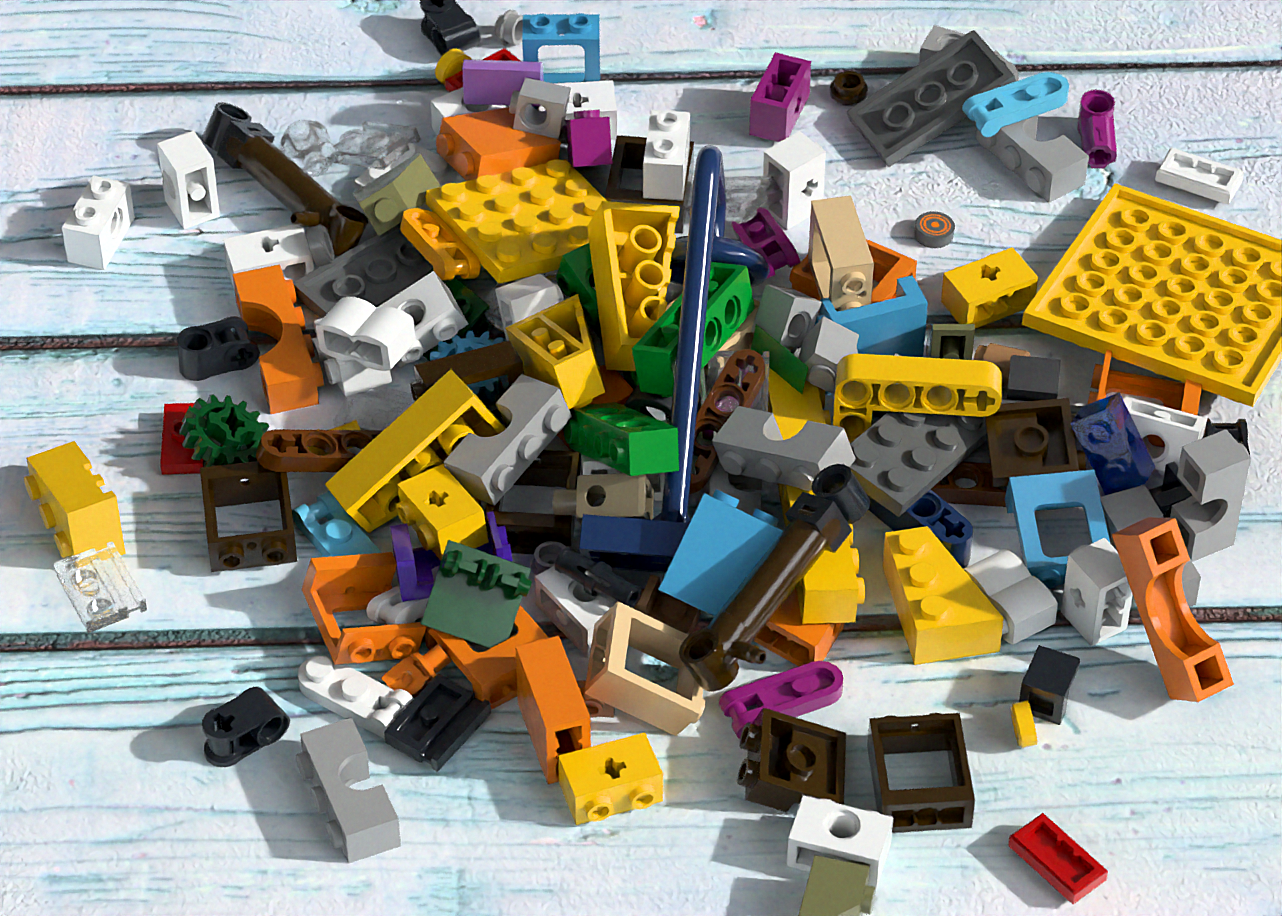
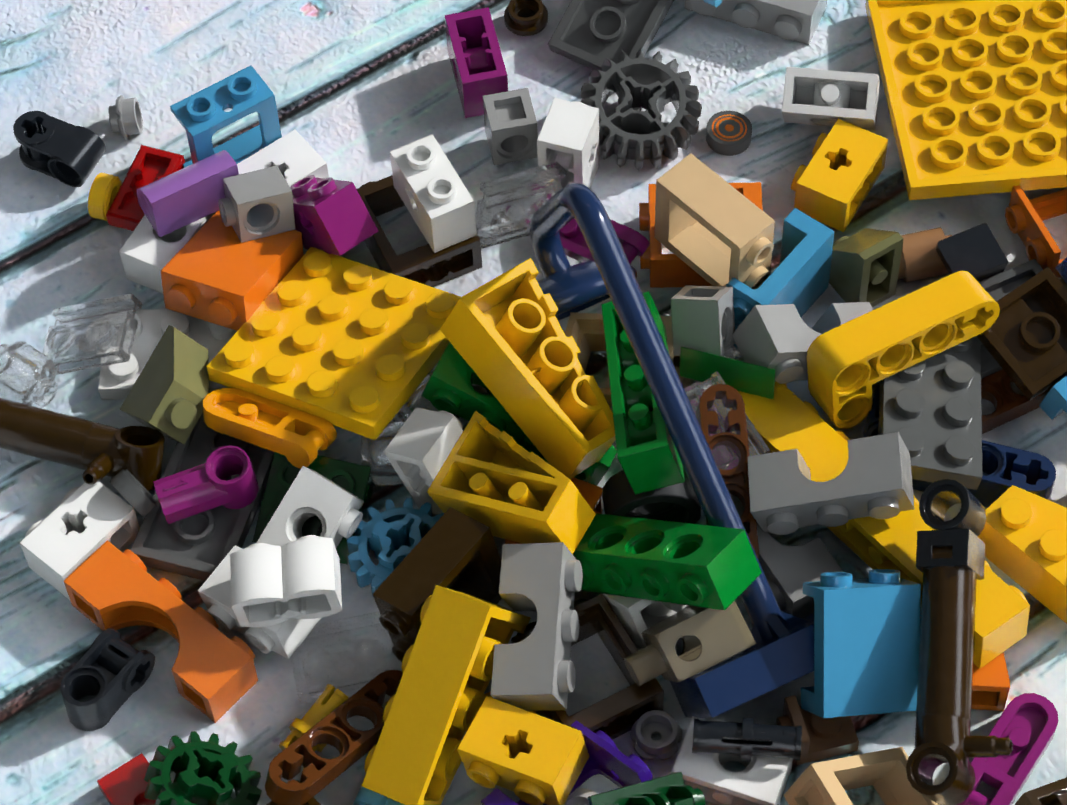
camera: 30 degrees left, 10 degrees up
none -> magenta piece [153,445,259,524]
none -> light grey brick [483,88,538,165]
none -> dark grey gear [580,48,702,171]
none -> white brick [781,67,880,130]

